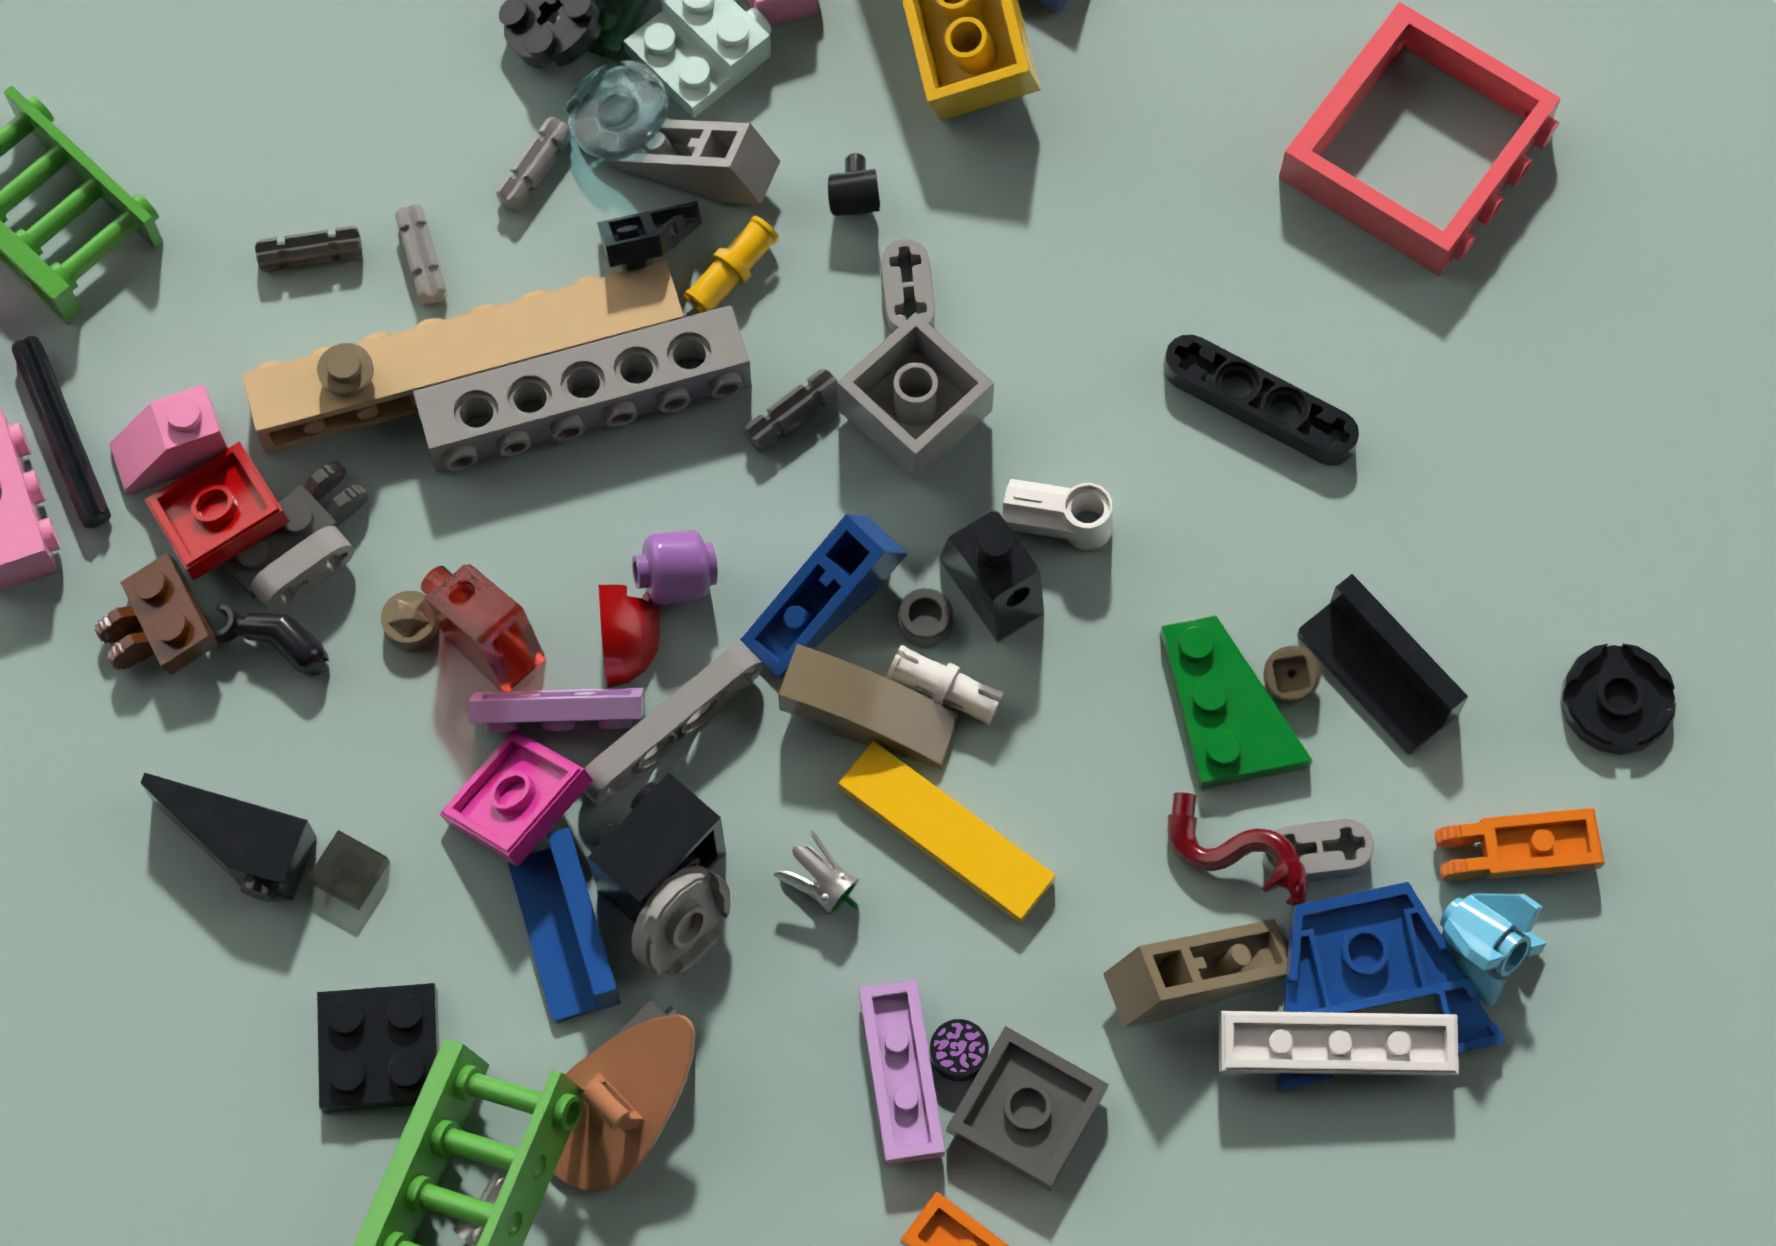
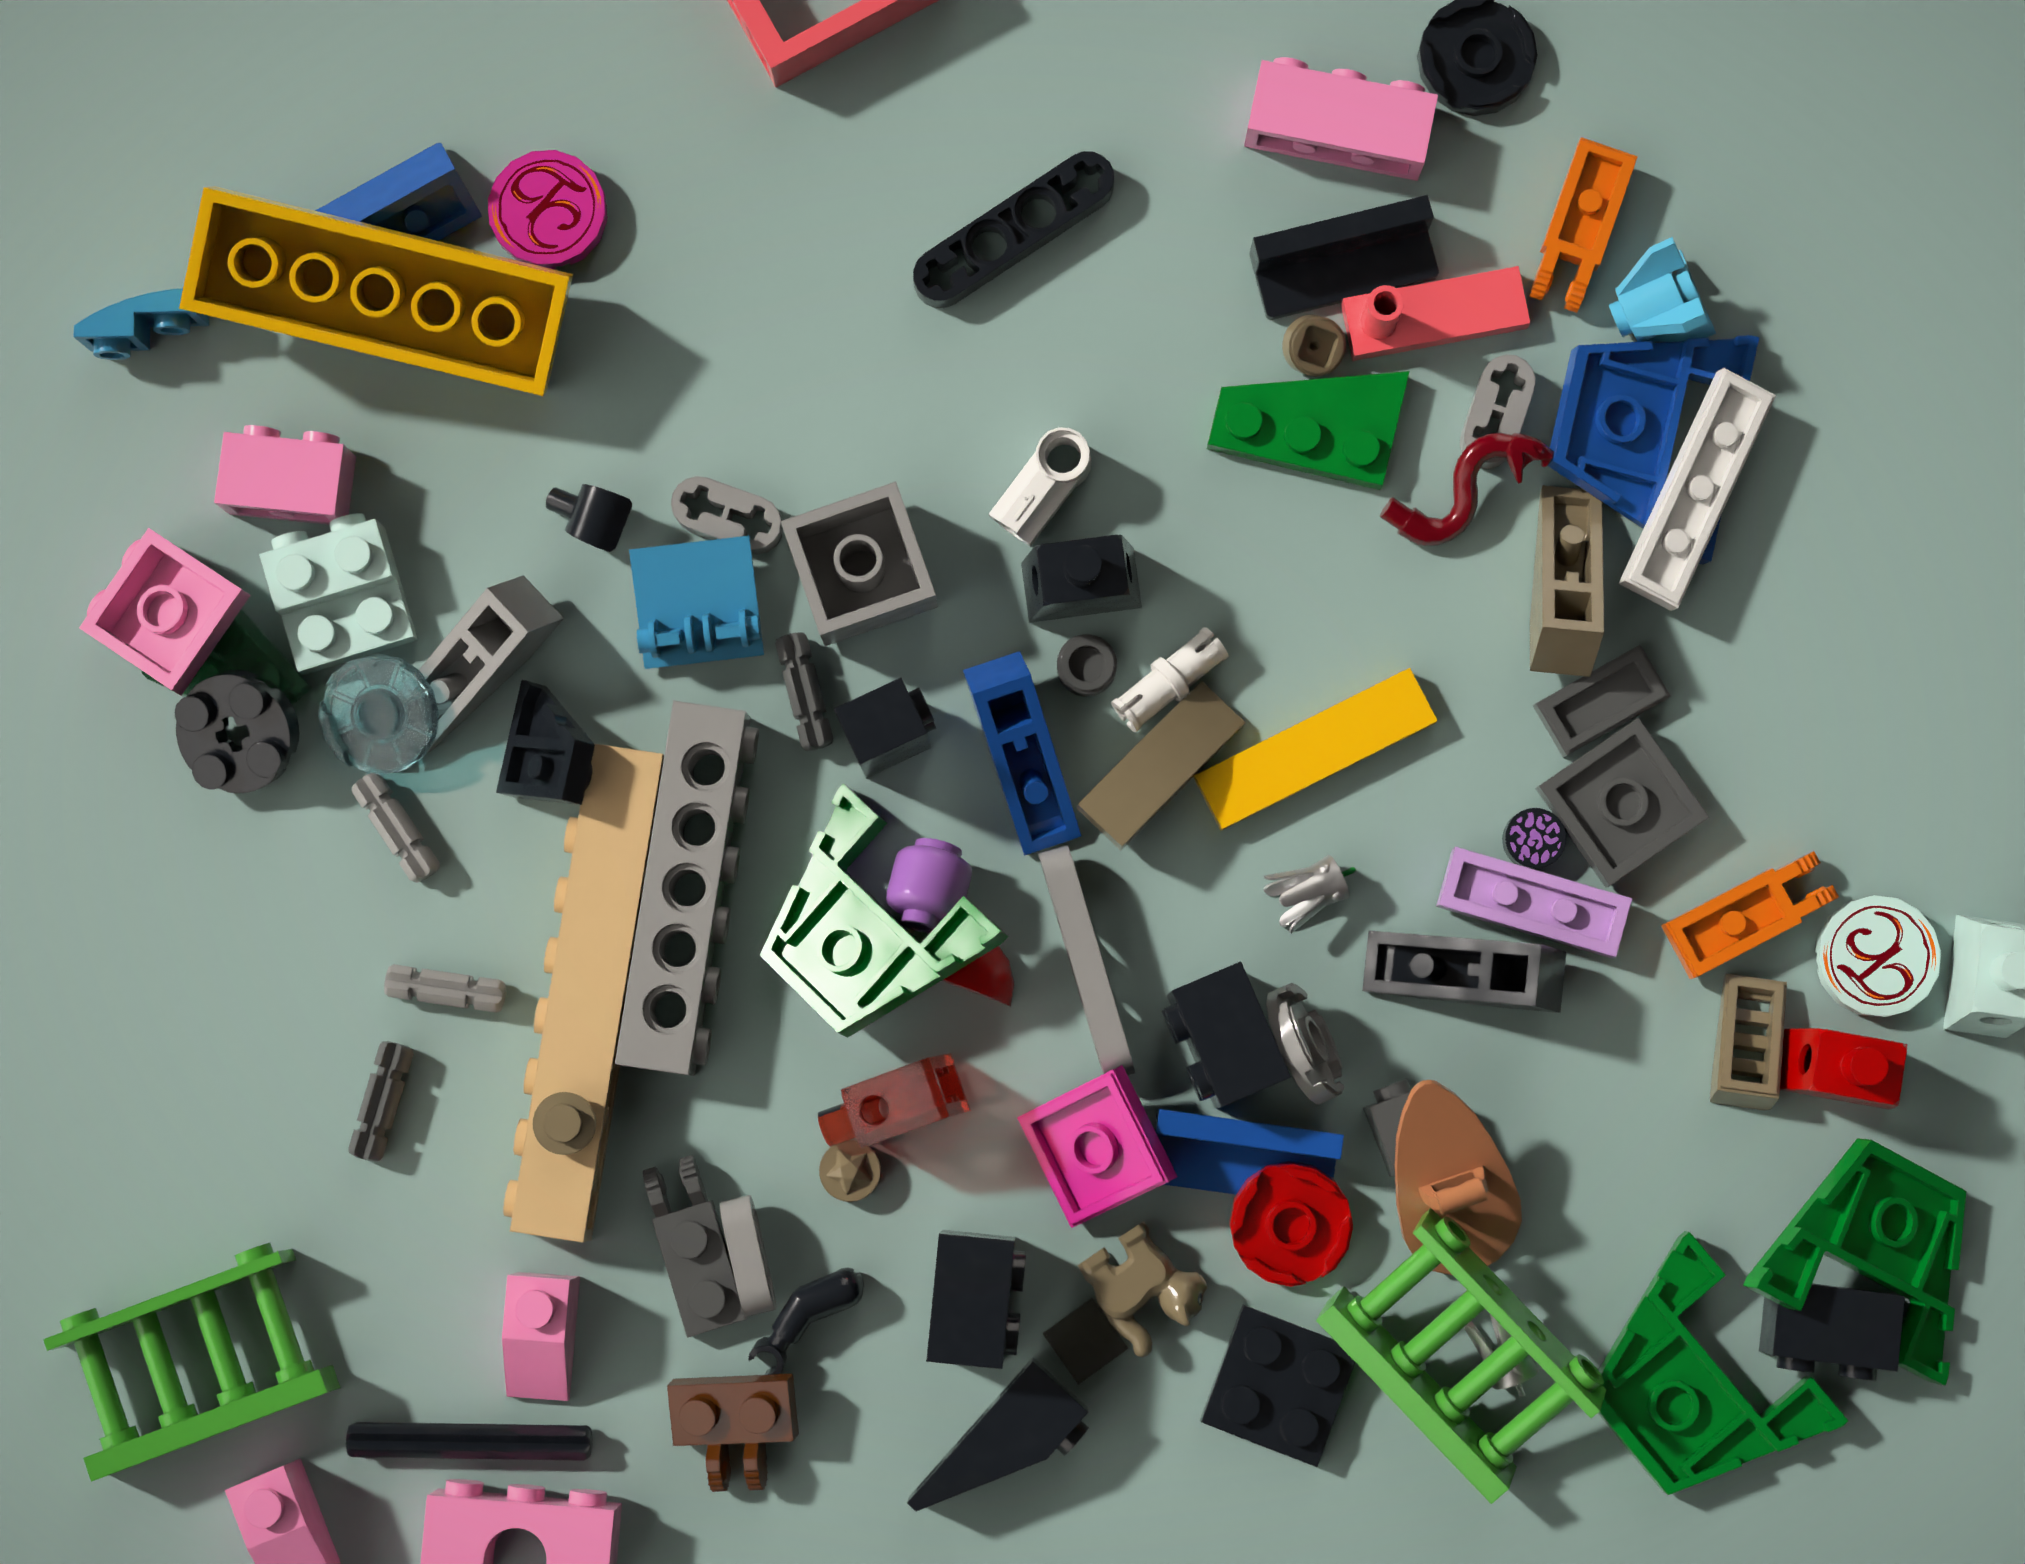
camera: 60 degrees left, 15 degrees up
red tile [144,441,290,581] -> none
lavender plate [468,688,645,732] -> none
yellow pin [684,216,779,313] -> none
none -> dark pink tile [488,150,608,269]
none -> dark azure hinge [629,535,764,669]
none -> wing [760,784,1009,1038]
none -> black brick [834,678,936,778]
none -> black brick [926,1230,1026,1369]
none -> dark tan animal [1077,1221,1208,1357]
none -> red tile [1229,1161,1353,1287]
none -> bright pink brick [1244,57,1438,181]
none -> coral piece [1341,266,1530,361]
none -> black slope [1362,931,1567,1013]
none -> dark grey tile [1533,645,1671,758]

